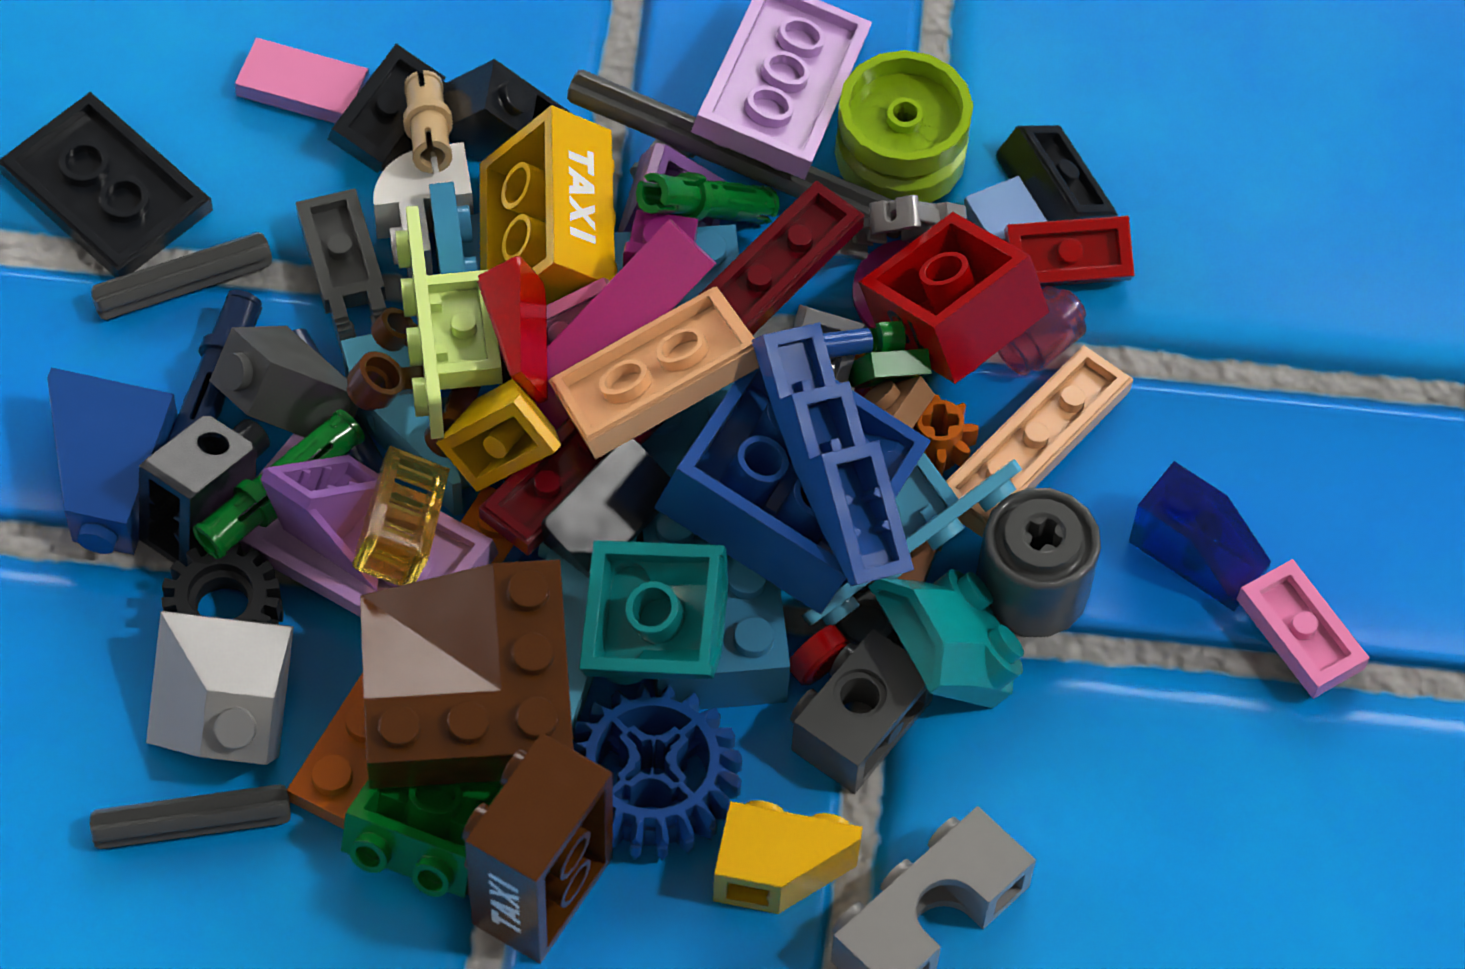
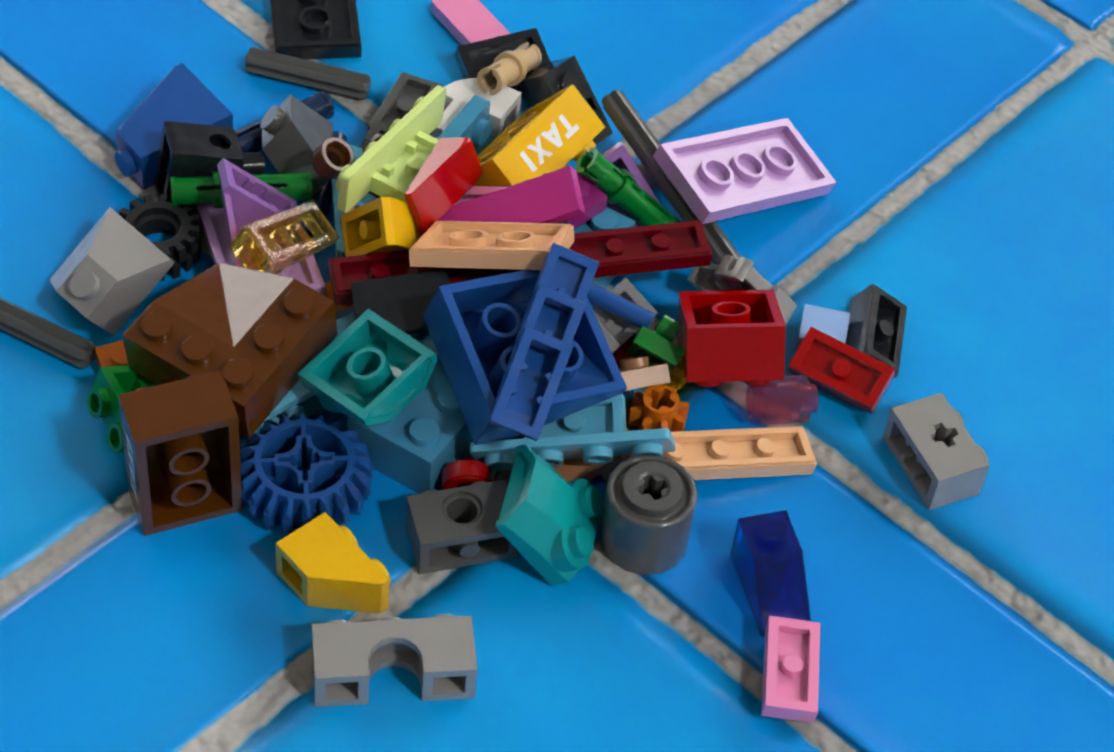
camera: 35 degrees right, 10 degrees down
lime wheel [835,50,973,203] -> none
none -> light grey brick [882,393,990,510]

